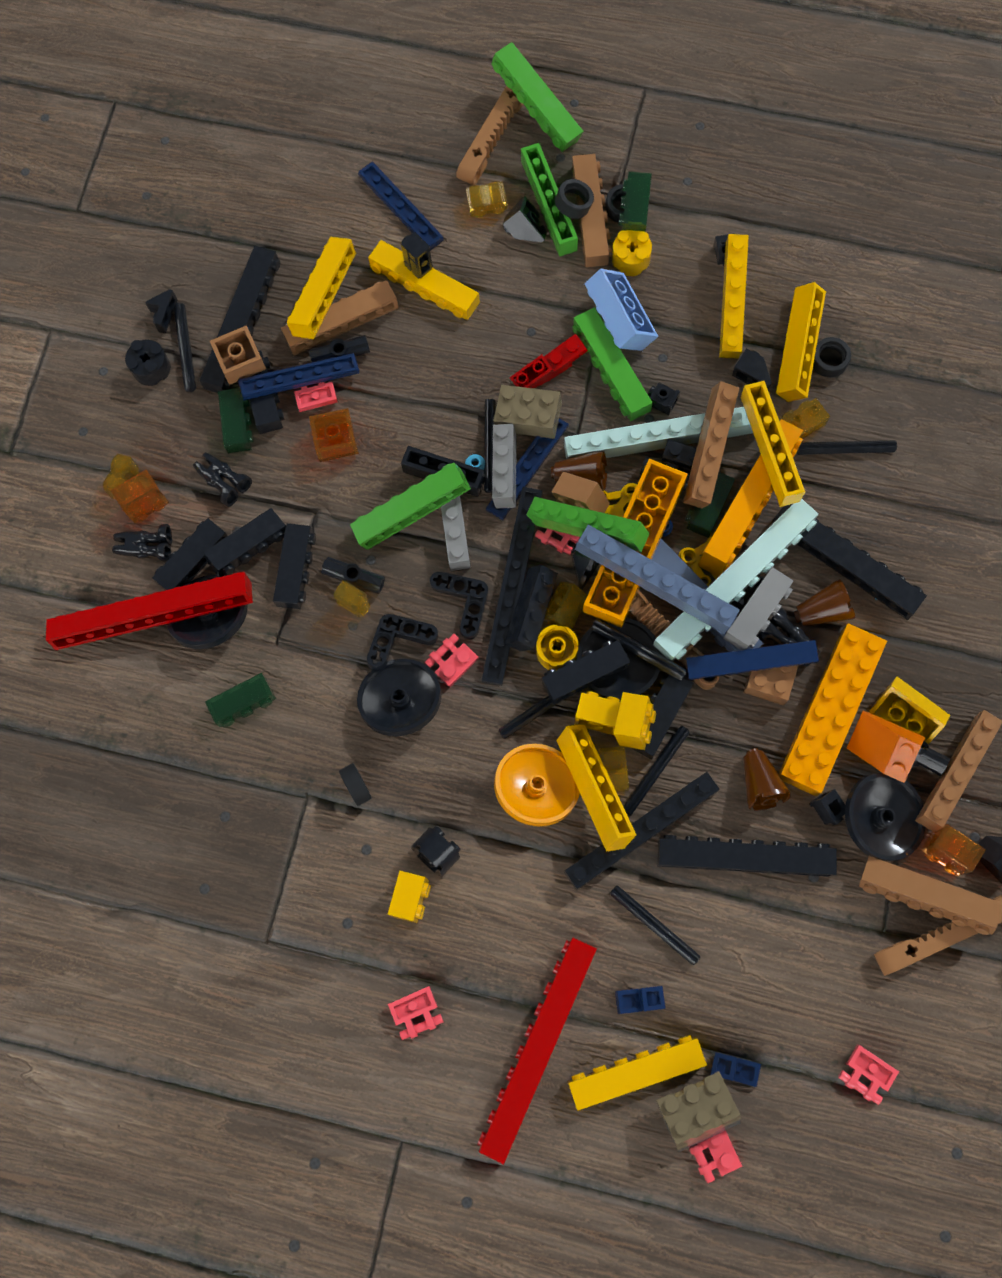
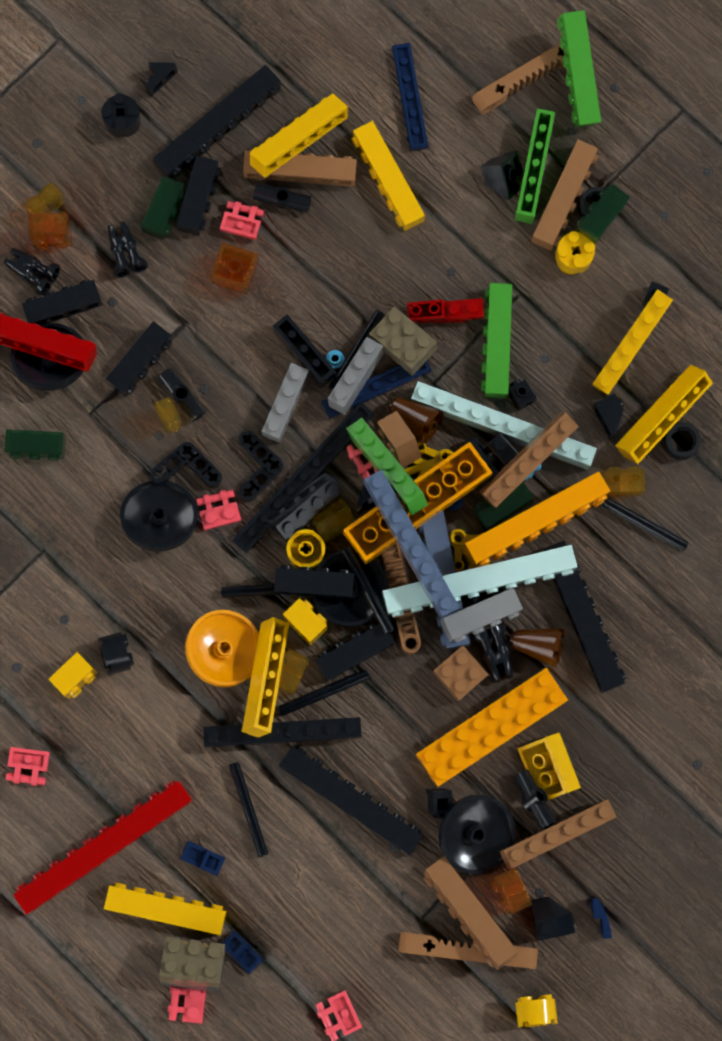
camera: 20 degrees right, 5 degrees up
black axle [174,303,196,392] -> none
black brick [203,508,286,577] -> none
medium nougat brick [210,325,266,385] -> none
dark blue tile [238,353,359,400] -> none
black tyre [339,763,372,806] -> none
bright green brick [350,463,471,550] -> none
black brick [401,232,433,279] -> none
clear yellow brick [466,181,508,218] -> none
black tyre [555,179,594,219] -> none
light blue brick [585,268,658,351] -> none
yellow brick [614,692,656,750] -> none
dark blue tile [686,640,819,680] -> none
yellow brick [740,381,805,507] -> none
reddish brown cone [743,748,791,811] -> none
orange slope [847,710,925,783] -> none

